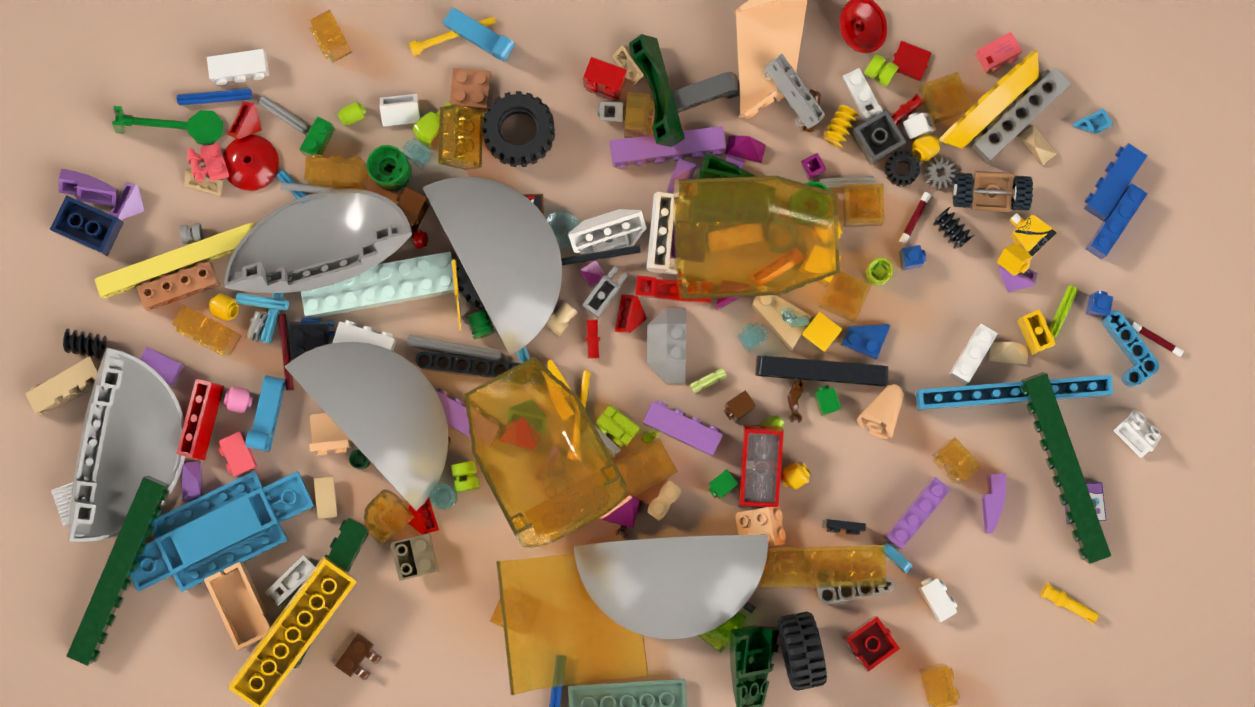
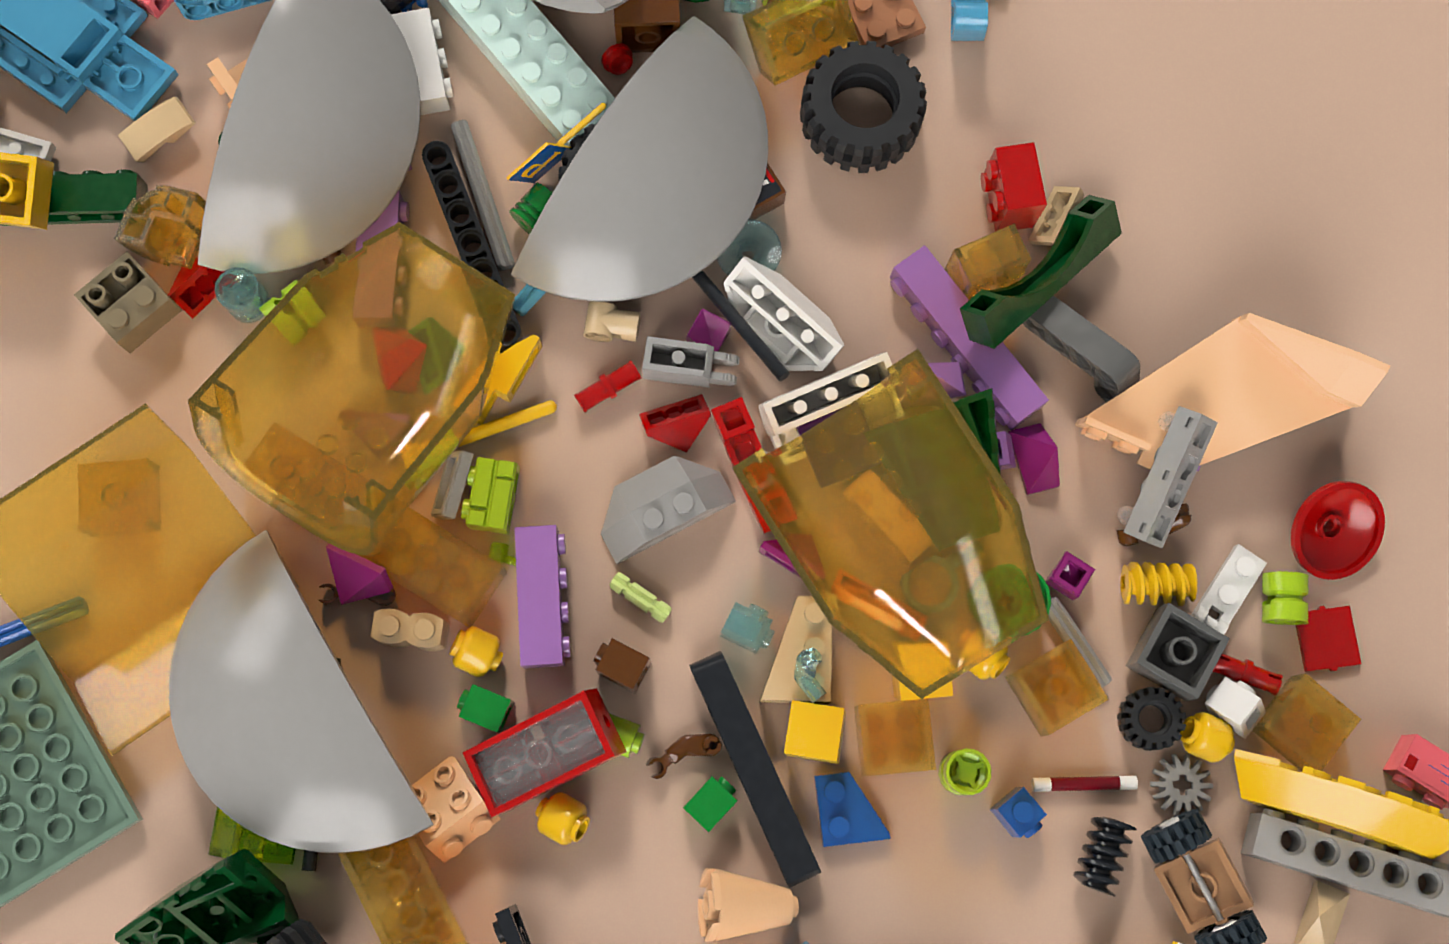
camera: 55 degrees right, 5 degrees down
light grey brick [597,101,626,122] -> none
none -> yellow head [449,626,503,677]

